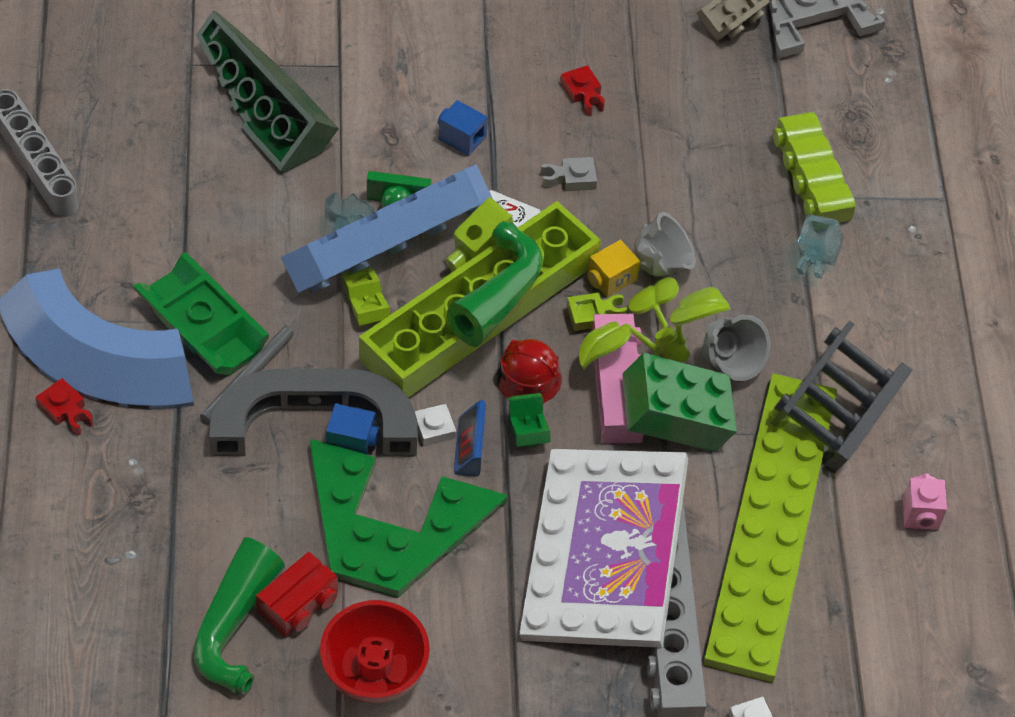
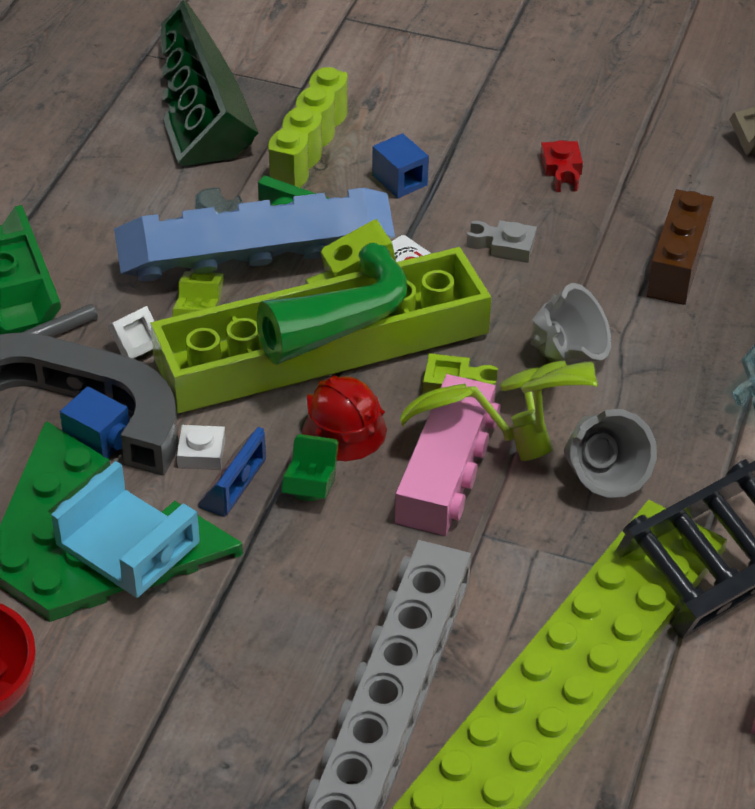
camera: 25 degrees right, 10 degrees down
plate [519,449,688,648] -> none
yellow brick [587,239,640,297] -> none
green brick [622,352,737,452] -> none
none -> medium azure panel [51,461,200,598]
none -> white plate [107,306,154,359]
none -> lime brick [268,67,348,188]
none -> reddish brown brick [647,189,714,305]

